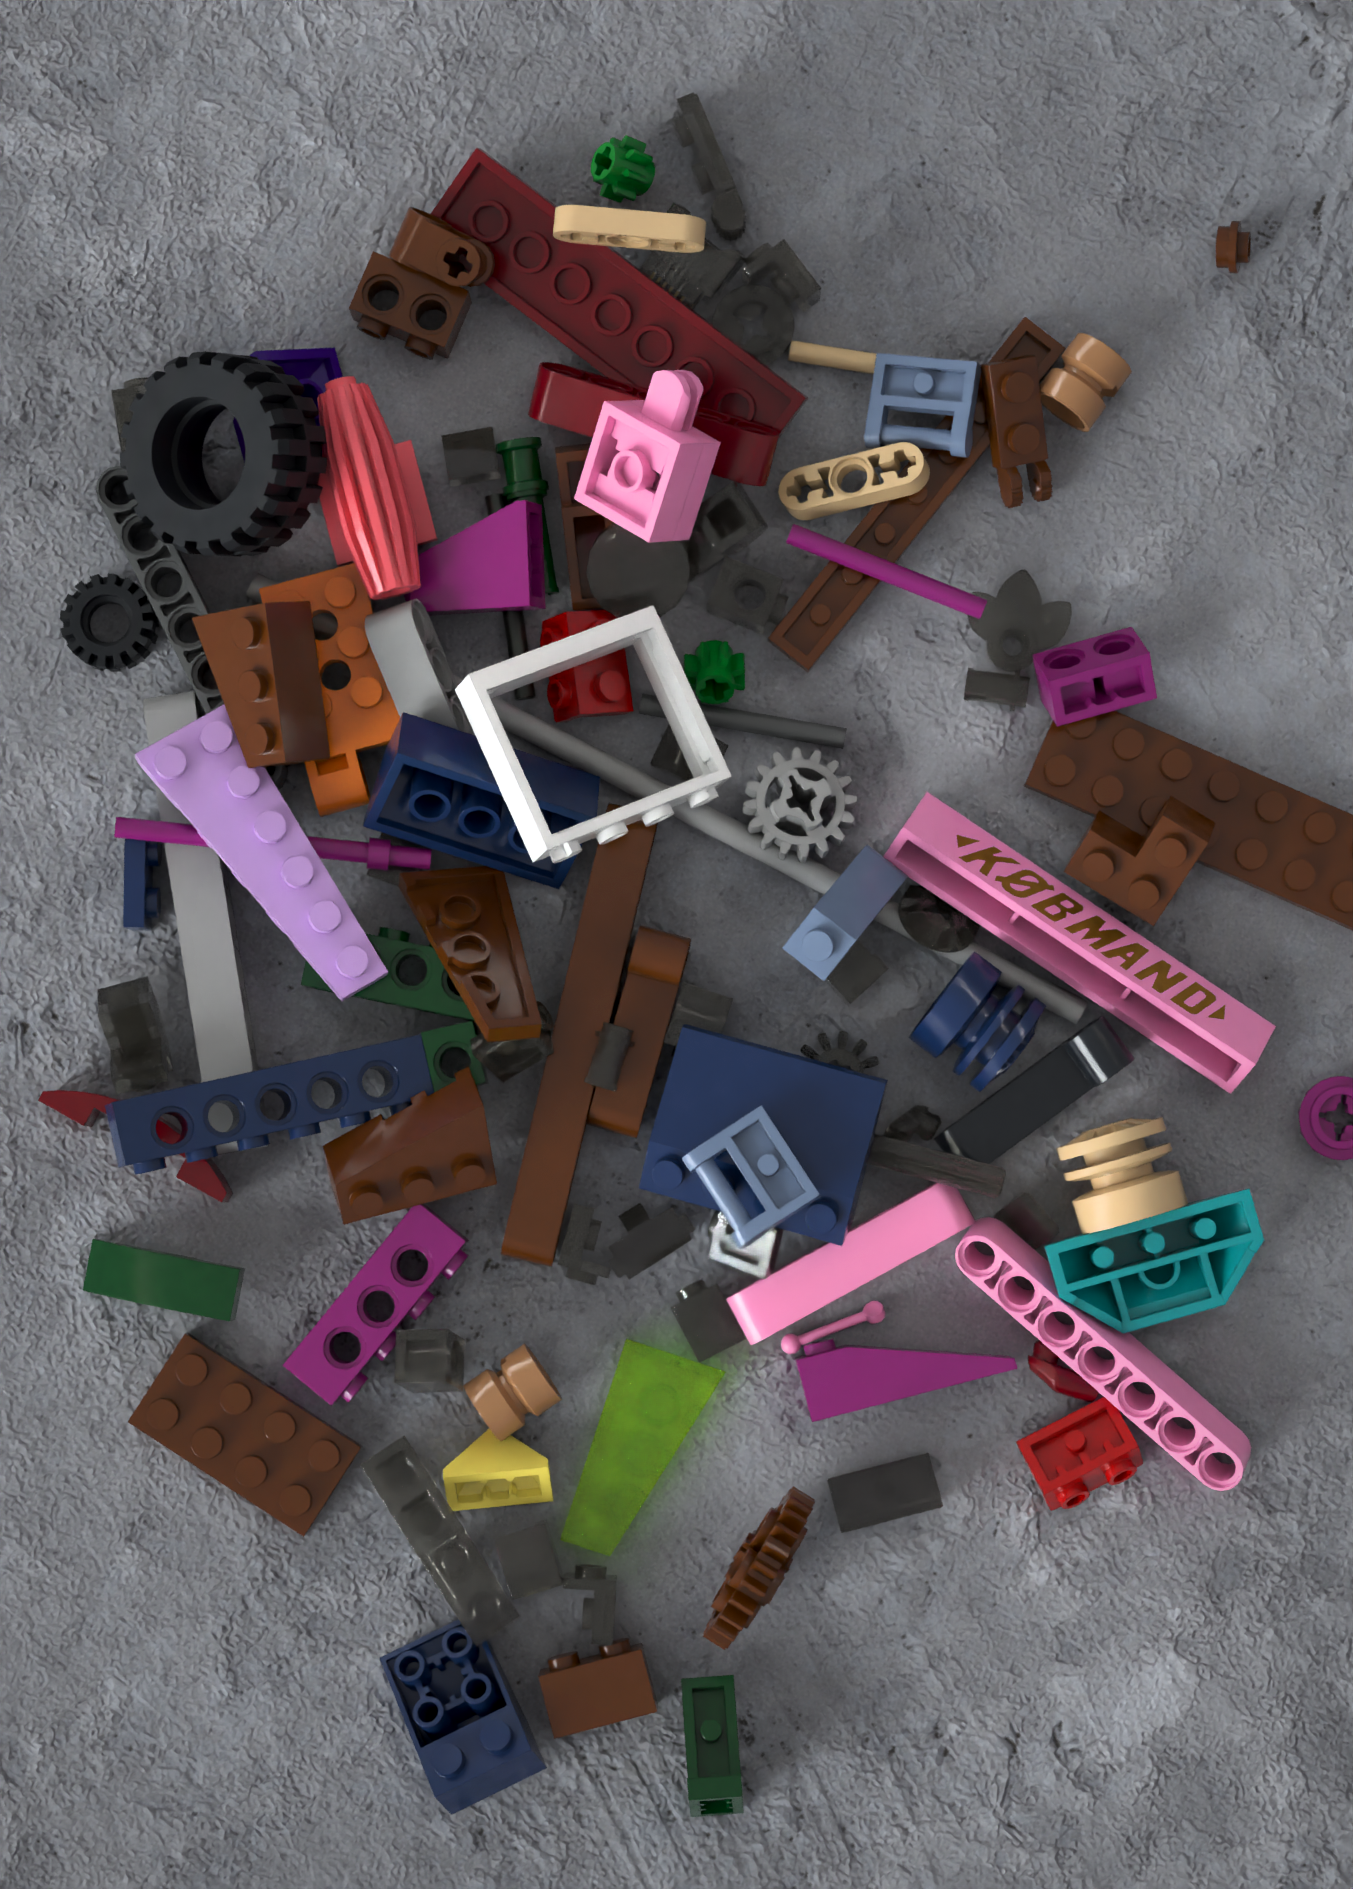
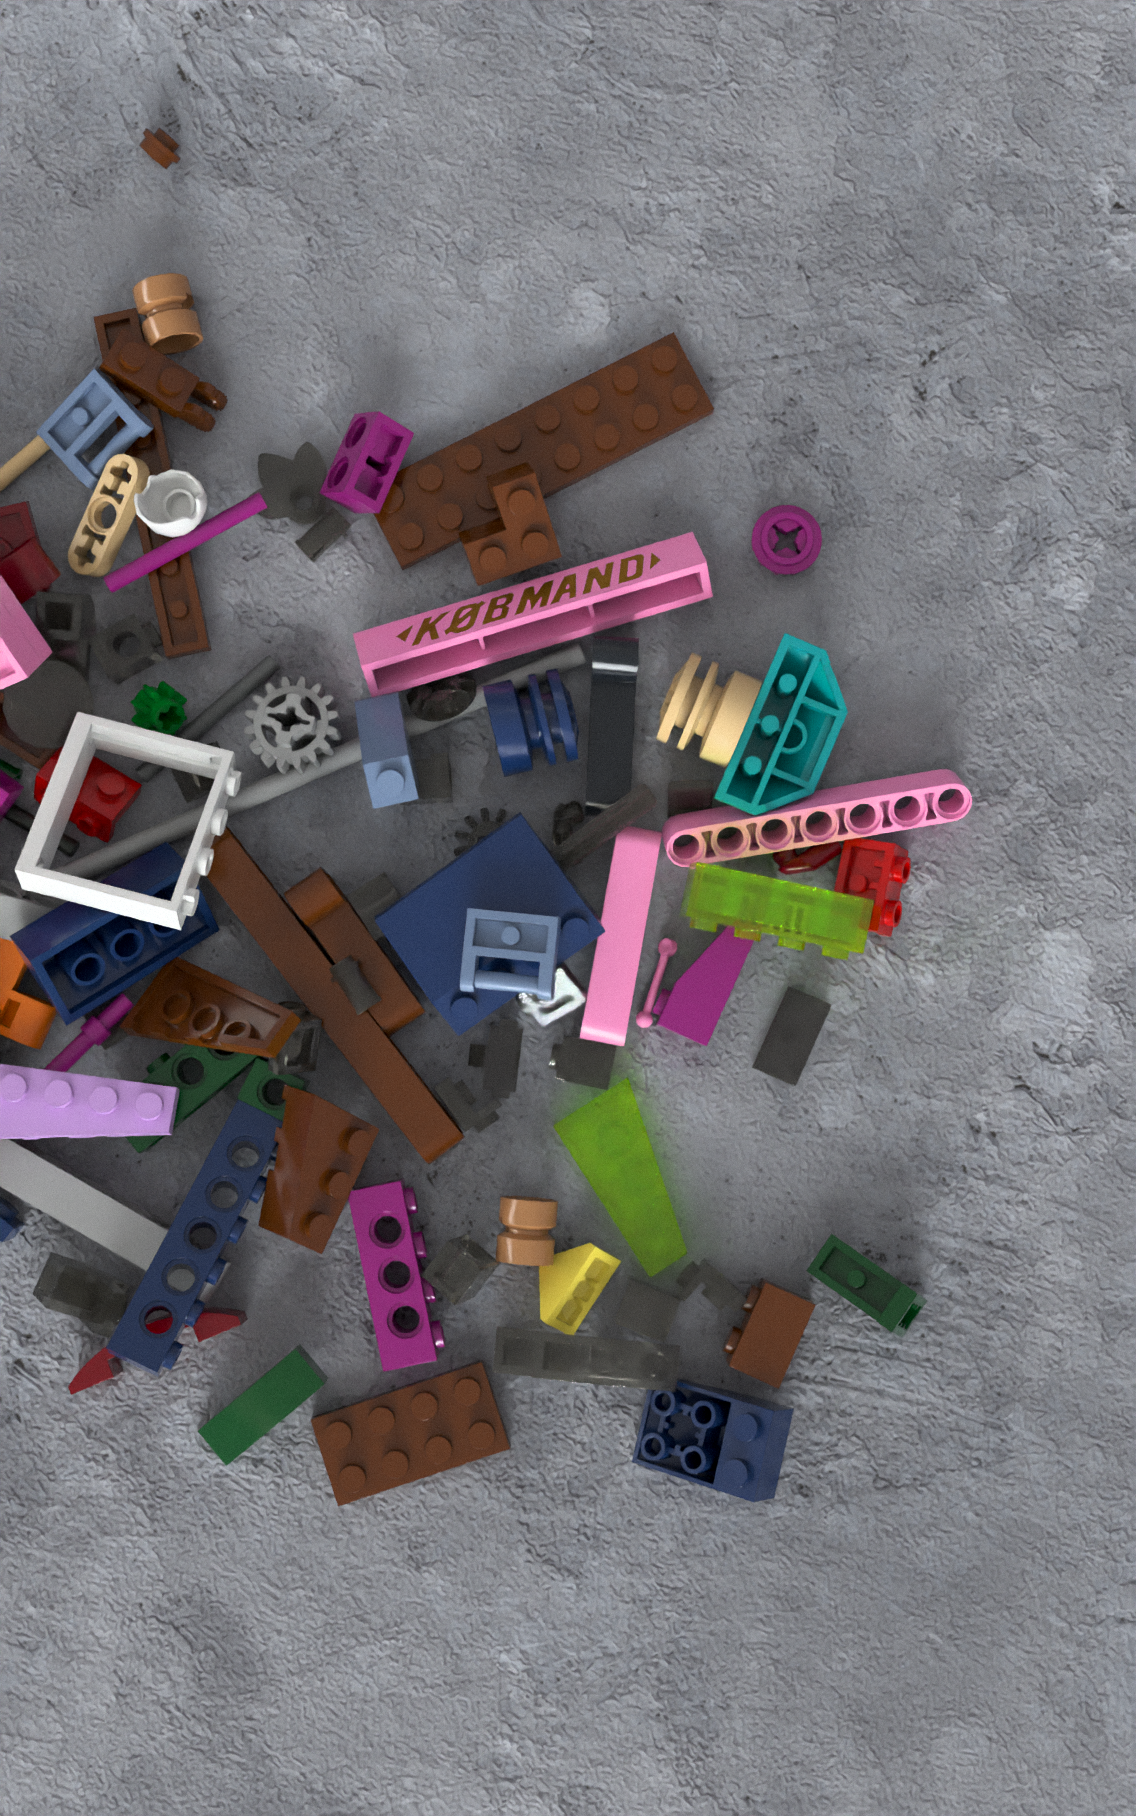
camera: 55 degrees left, 0 degrees up
reddish brown gear [703,1486,815,1650] -> none
none -> white hair [134,469,208,538]
none -> clear neon green brick [679,862,874,961]

